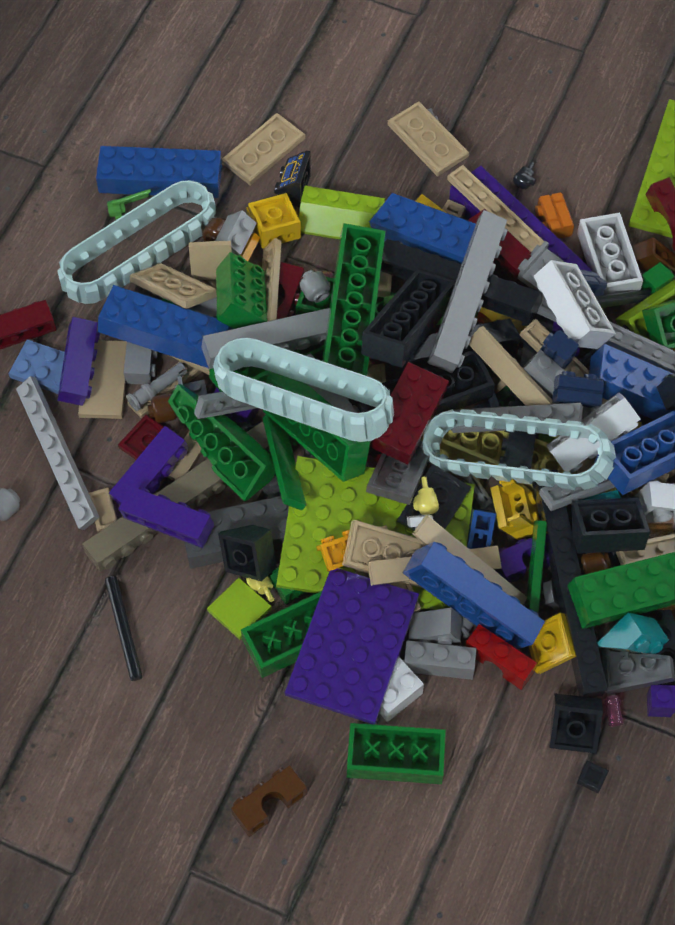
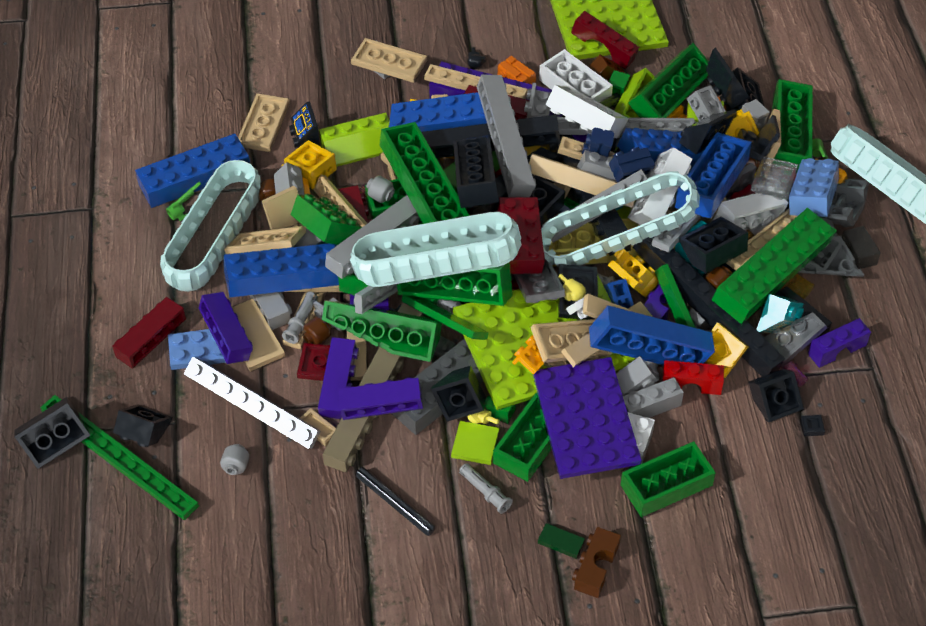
camera: 30 degrees left, 10 degrees down
none -> light grey pin [459,463,513,514]
none -> dark green tile [538,523,585,559]

